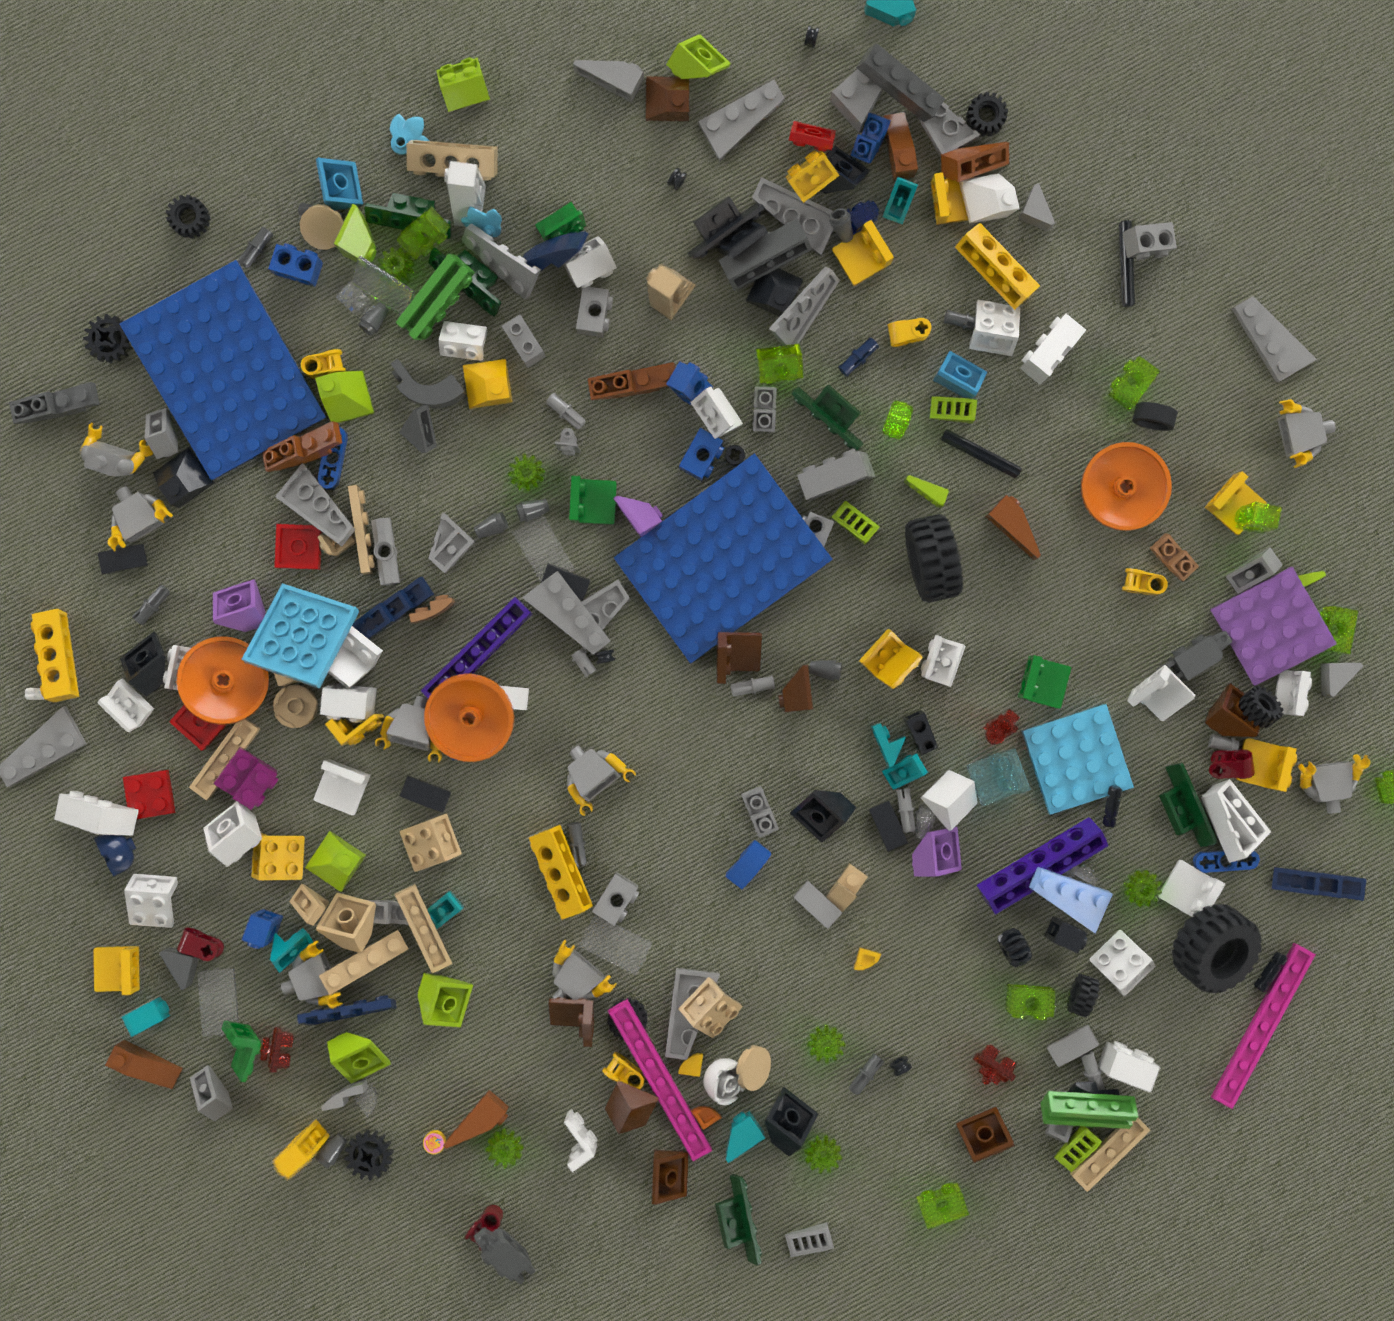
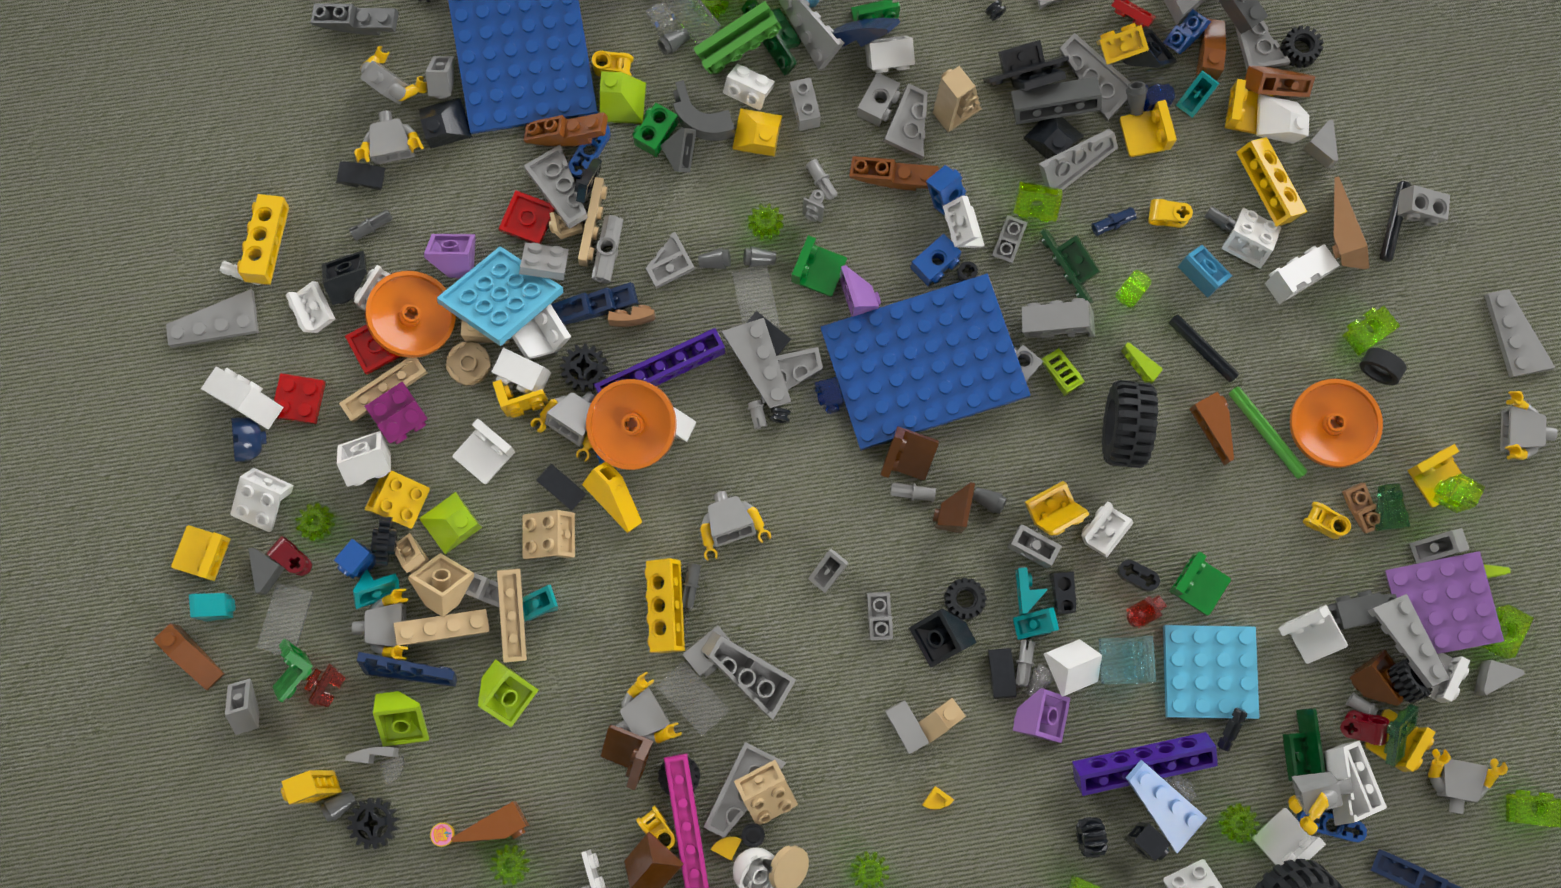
camera: 15 degrees right, 10 degrees down
blue slope [725,840,771,889] -> none
lime slope [929,396,977,423] -> none
none -> clear neon green gear [295,503,335,541]
none -> black gear [371,516,398,566]
none -> light grey plate [519,243,569,281]
none -> black gear [560,343,609,392]
none -> black hinge [574,158,602,203]
none -> yellow slope [582,462,642,533]
none -> green brick [632,102,679,158]
none -> light grey wedge [701,631,796,720]
none -> black plate [741,823,765,847]
none -> light grey slope [808,549,848,593]
none -> clear blue brick [814,377,843,414]
none -> light grey wing [883,83,928,159]
none -> black tyre [944,578,987,620]
none -> light grey brick [1007,524,1062,569]
none -> black beam [1117,560,1160,592]
none -> bright green axle [1229,387,1307,479]
none -> light grey torso [1288,772,1353,835]
none -> medium nougat wedge [1331,176,1369,269]
none -> light grey wing [1367,594,1450,688]
none -> clear green wing [1375,483,1410,532]
none -> clear green plate [1384,704,1419,767]

